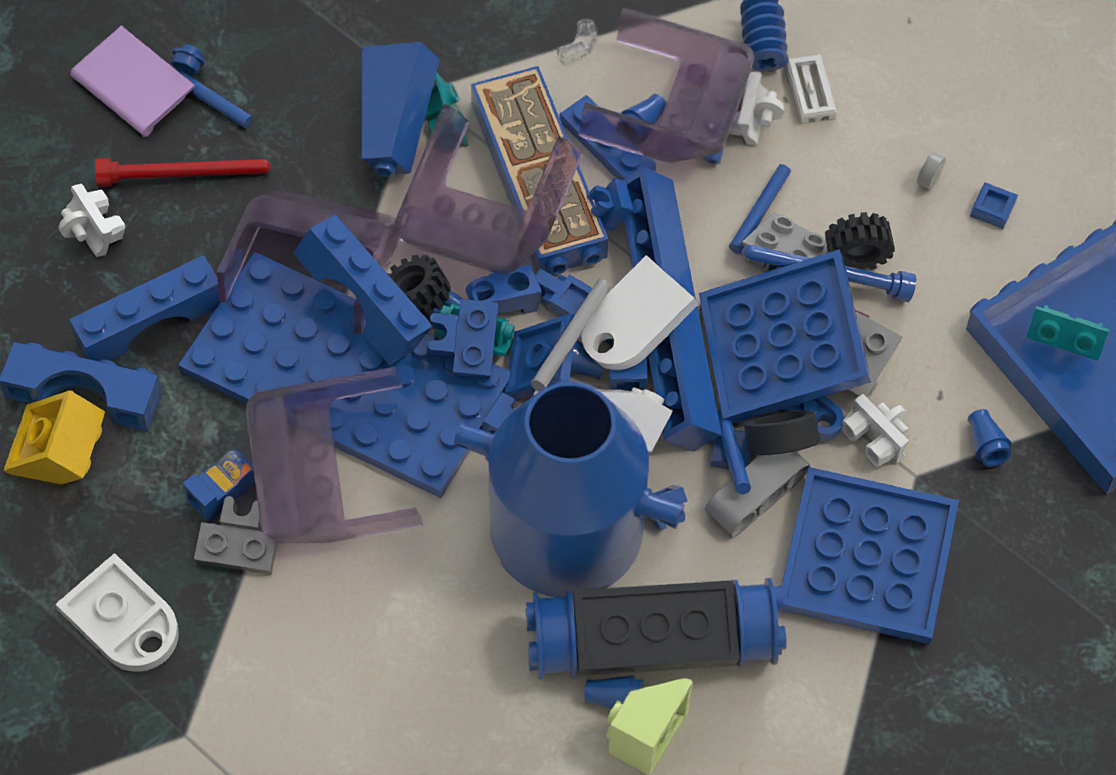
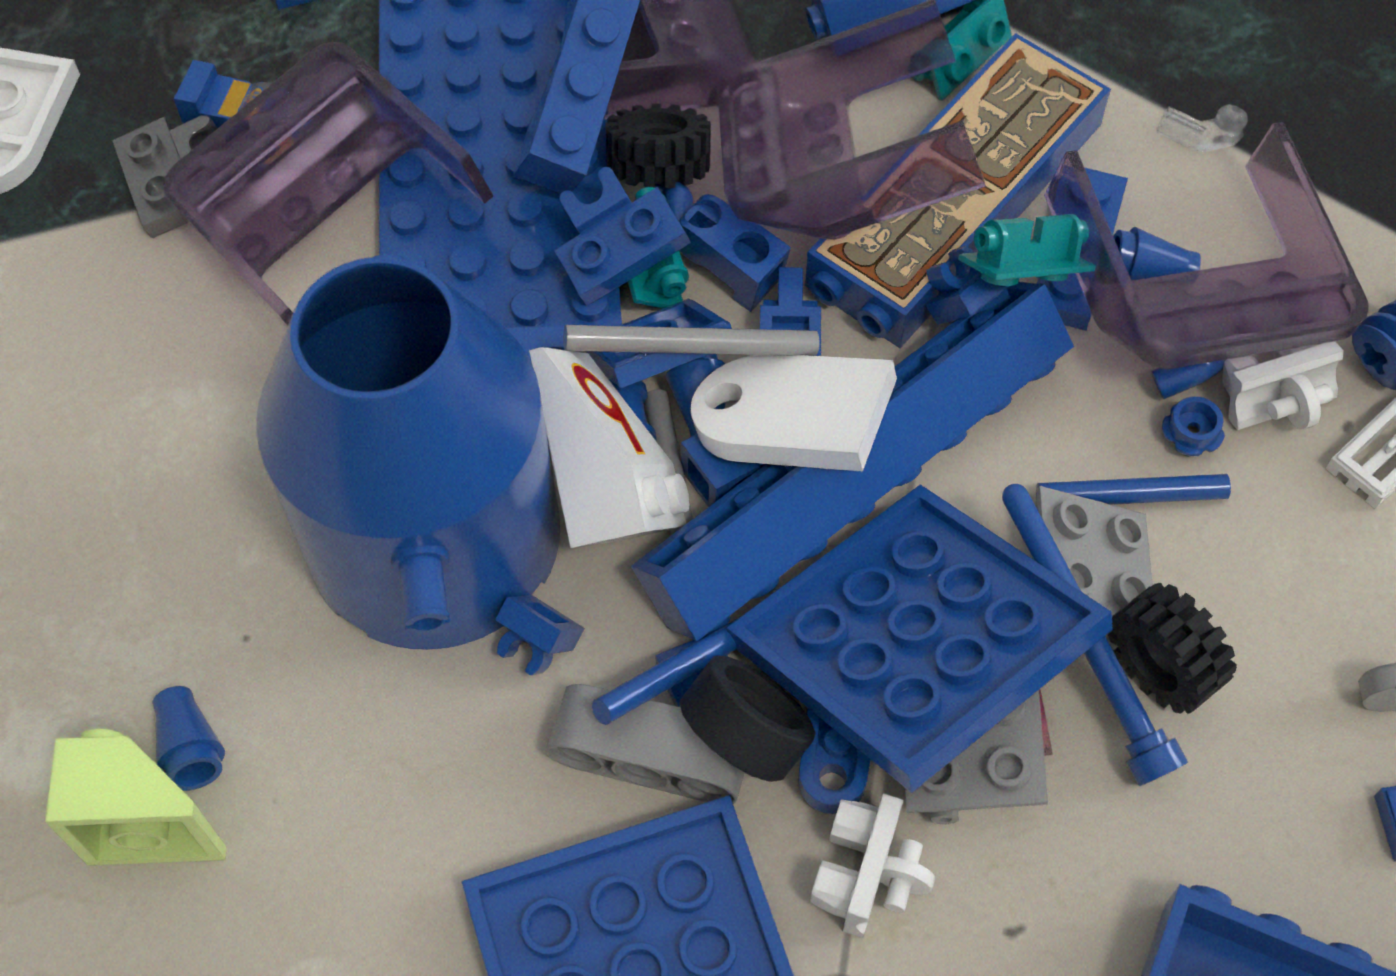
camera: 60 degrees right, 0 degrees up
black brick [525,578,787,680] -> none
none -> teal hinge [958,214,1096,286]
none -> blue plate [1162,396,1225,456]

